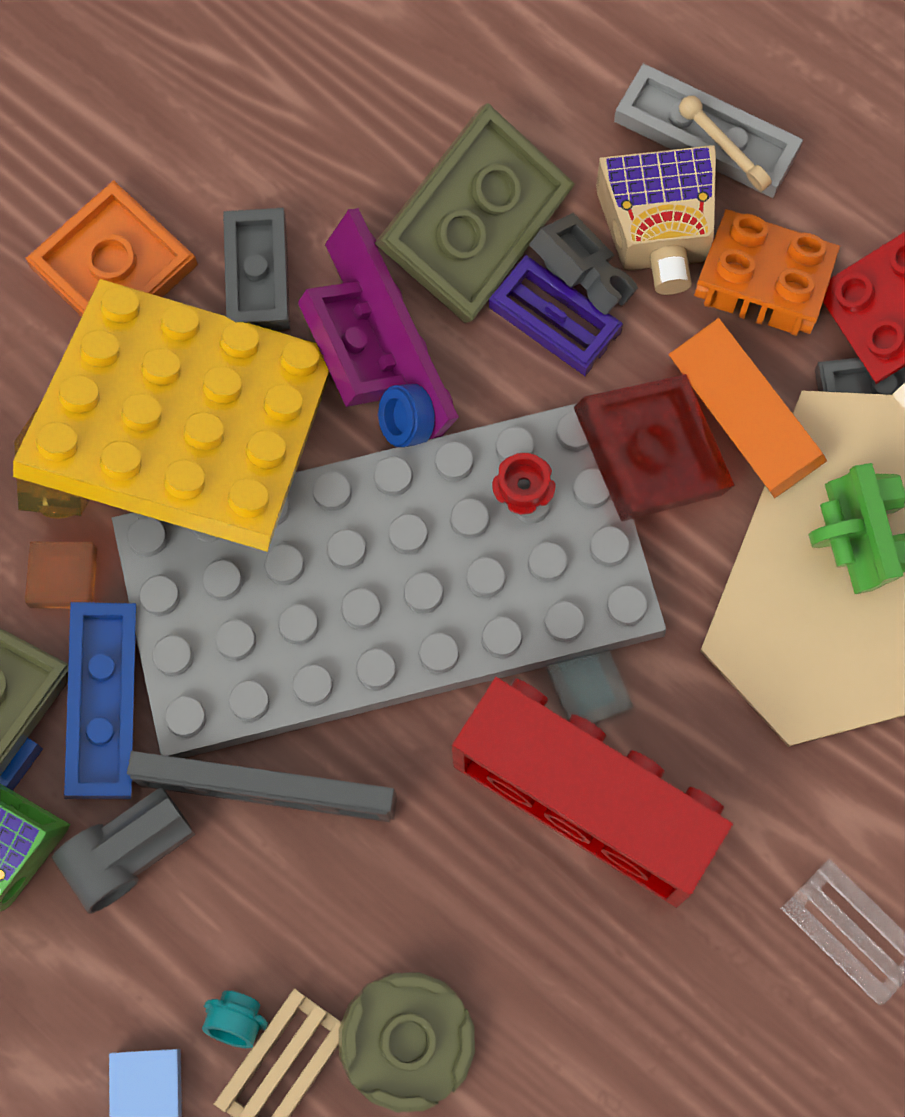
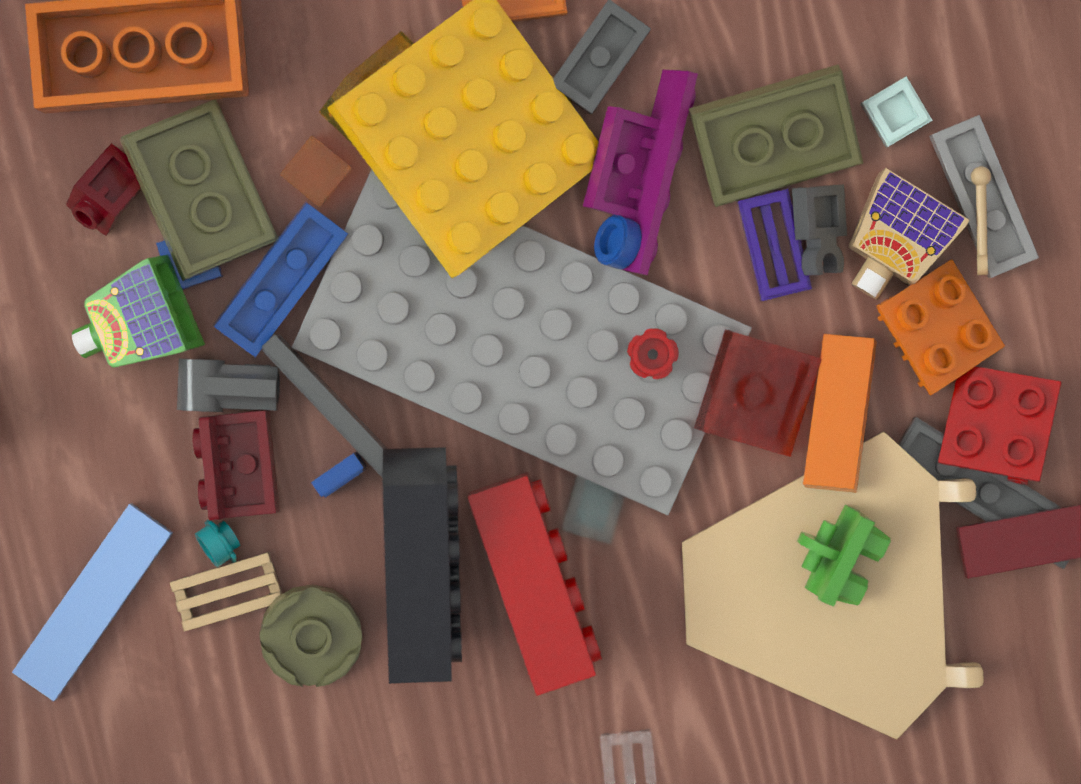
camera: 35 degrees right, 15 degrees up
none -> dark red bracket [192,410,280,521]
none -> blue tile [311,451,367,498]
none -> black brick [382,447,462,684]
none -> light aqua tile [860,76,933,148]

